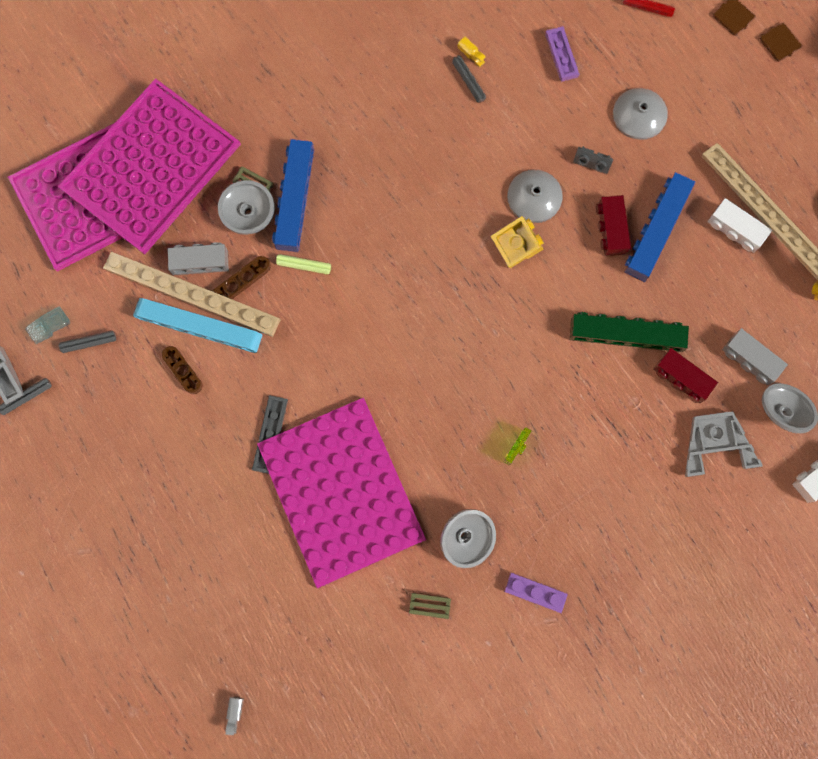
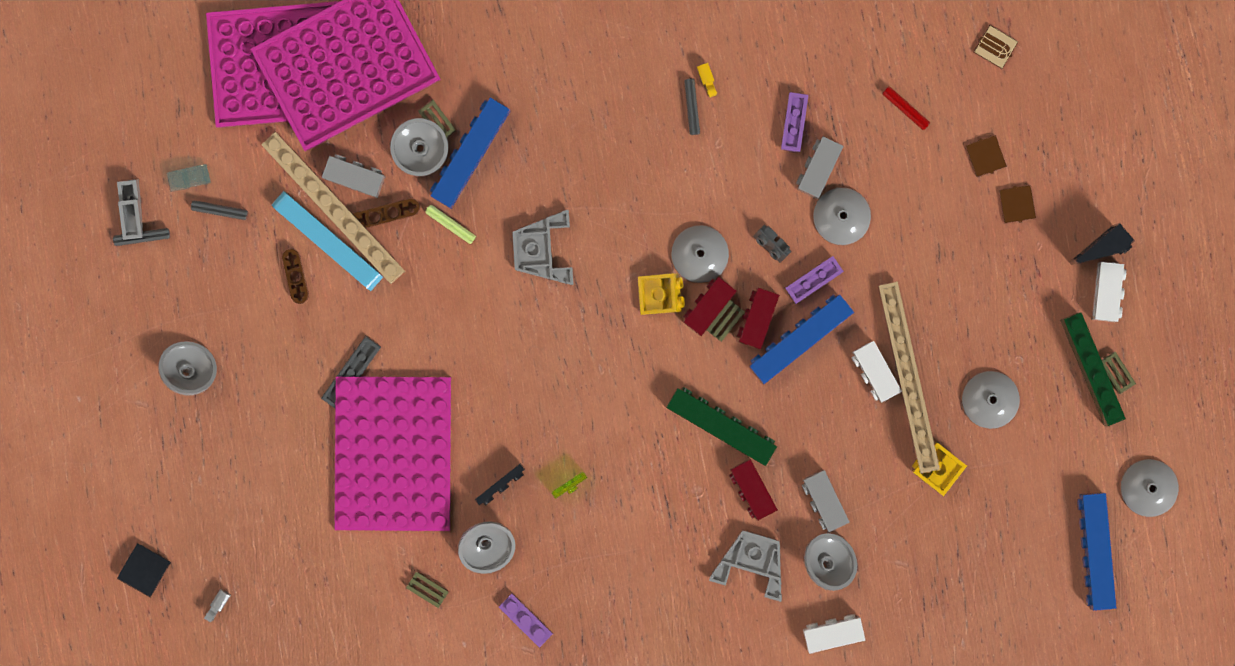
camera: 25 degrees right, 10 degrees up
none -> black slope [117,543,171,598]
none -> light grey dish [158,341,217,395]
none -> black plate [475,463,525,506]
none -> light grey wing [512,210,574,285]
none -> dark red brick [683,277,737,336]
none -> olive tile [706,300,745,342]
none -> medium lavender plate [785,256,844,304]
none -> light grey brick [796,137,844,199]

